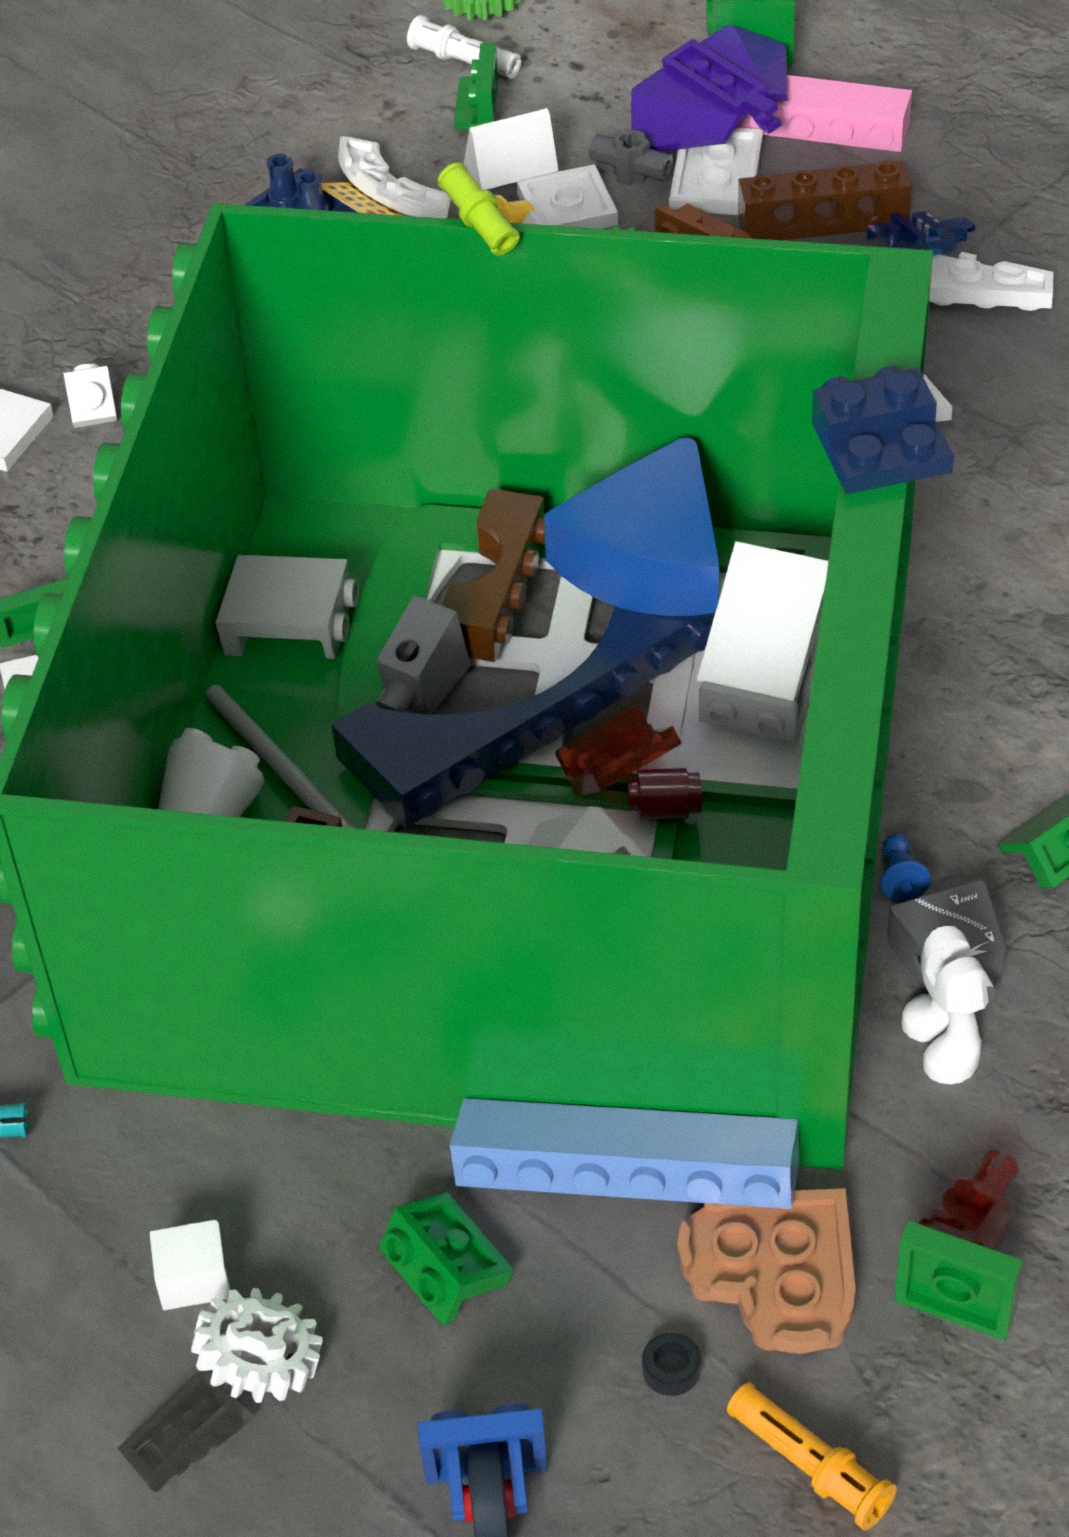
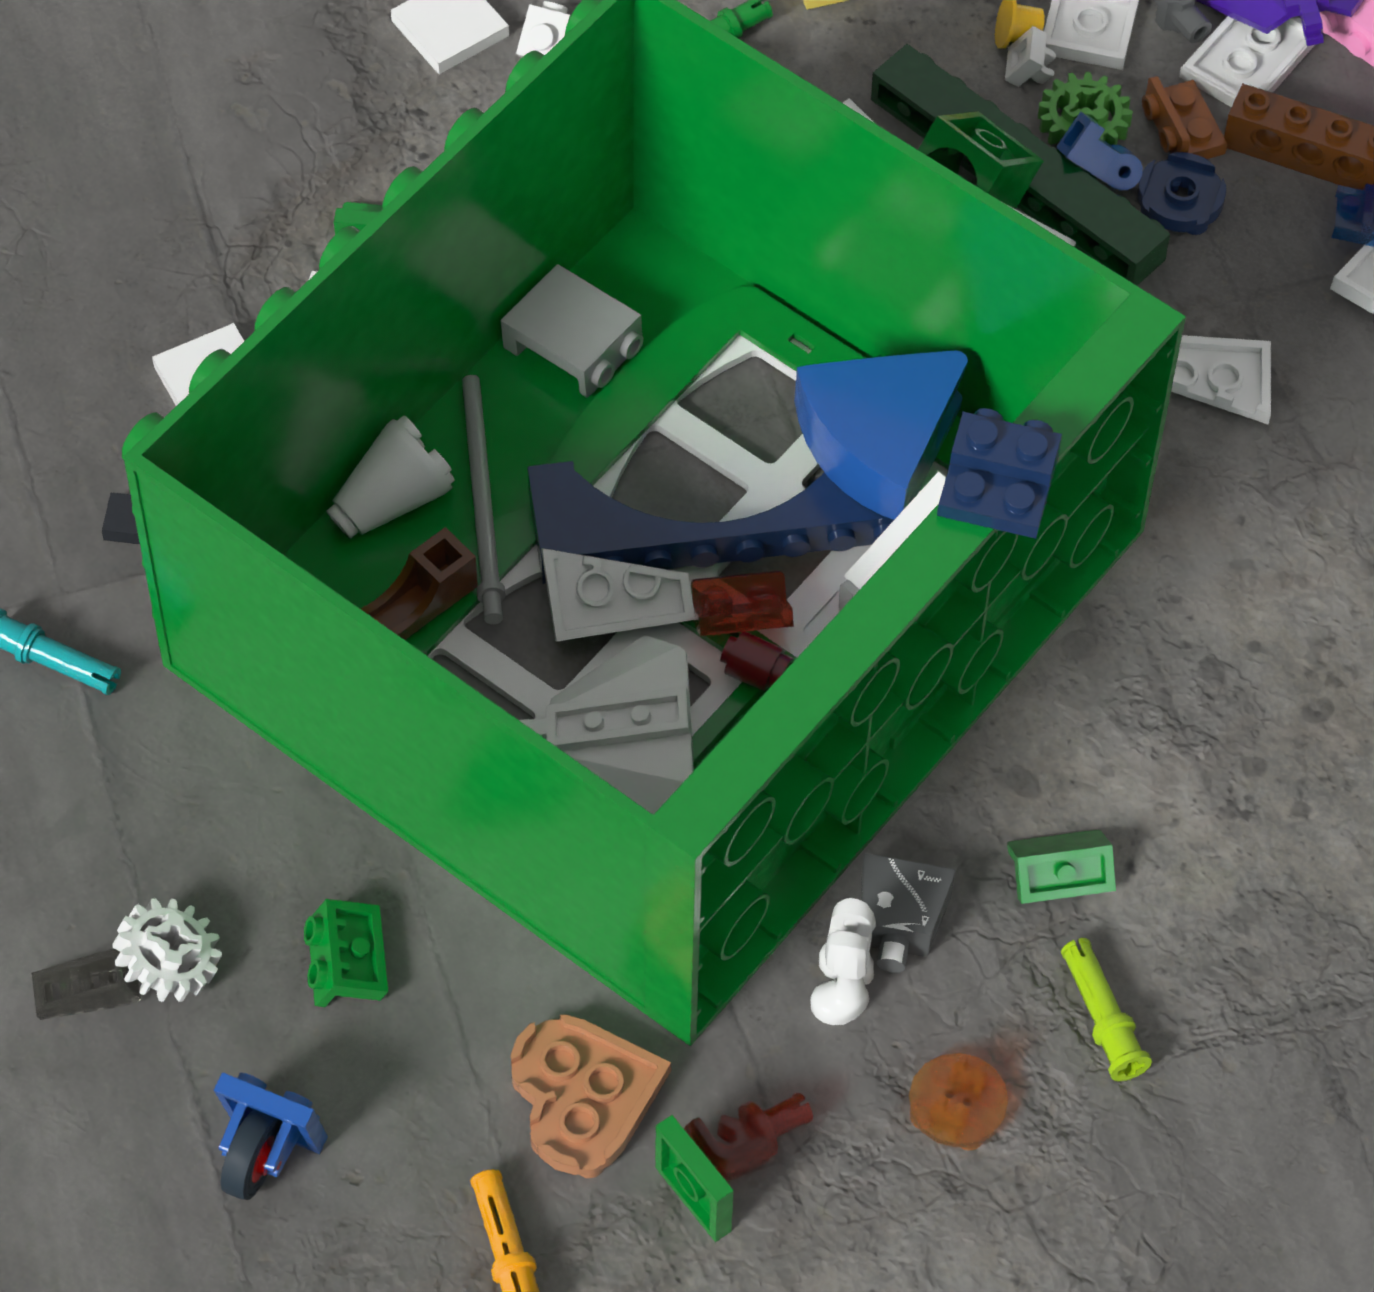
camera: 25 degrees right, 10 degrees up
white panel [149,1220,230,1311] -> none
dark grey torso [375,595,471,715] -> none
lime pin [437,162,520,256] -> none
reddish brown arch [442,488,545,662] -> none
medium blue brick [450,1098,800,1209] -> none
black tile [642,1333,701,1396] -> none
blue piece [879,833,931,902] -> none
none -> white wing [541,548,695,641]

